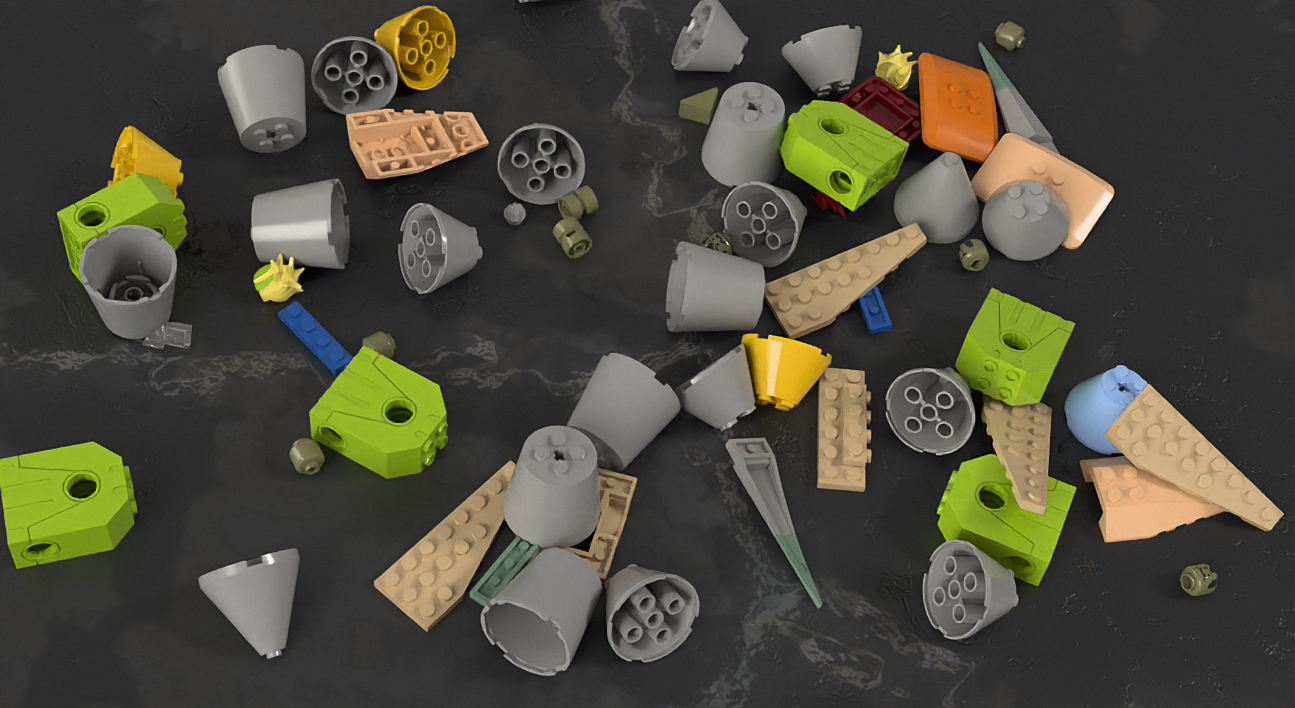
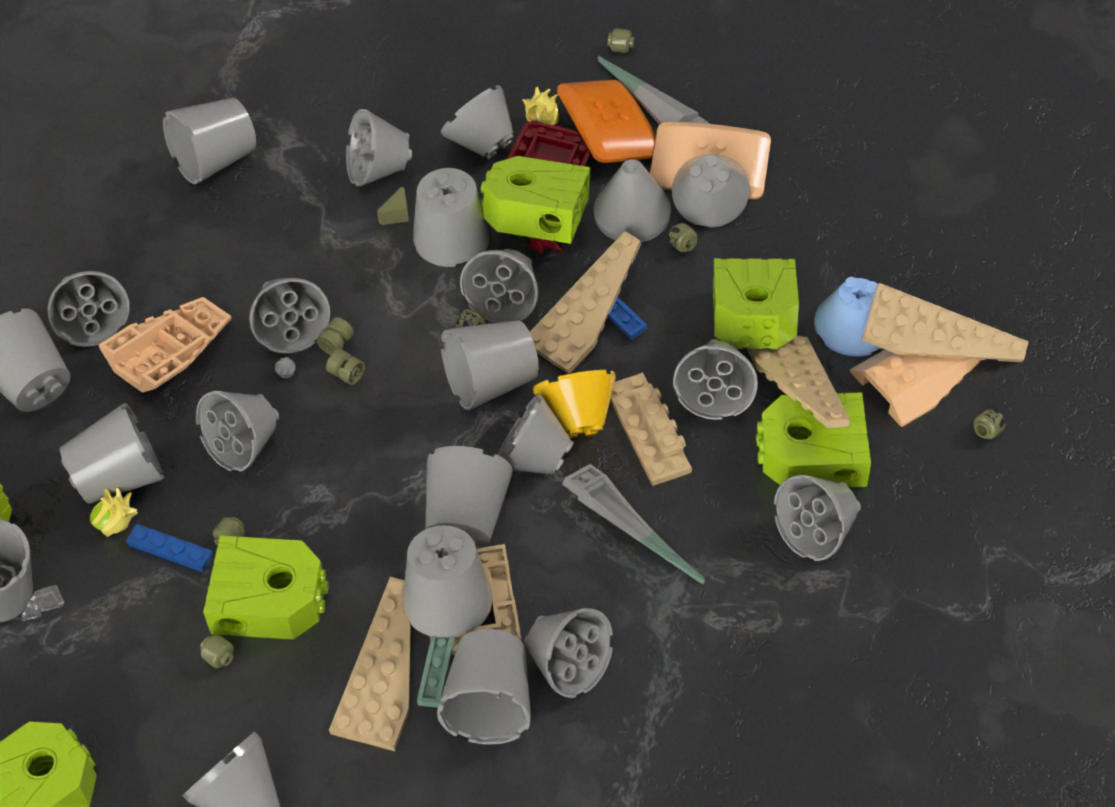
camera: 15 degrees left, 0 degrees up
yellow cone [374,5,456,90] -> none

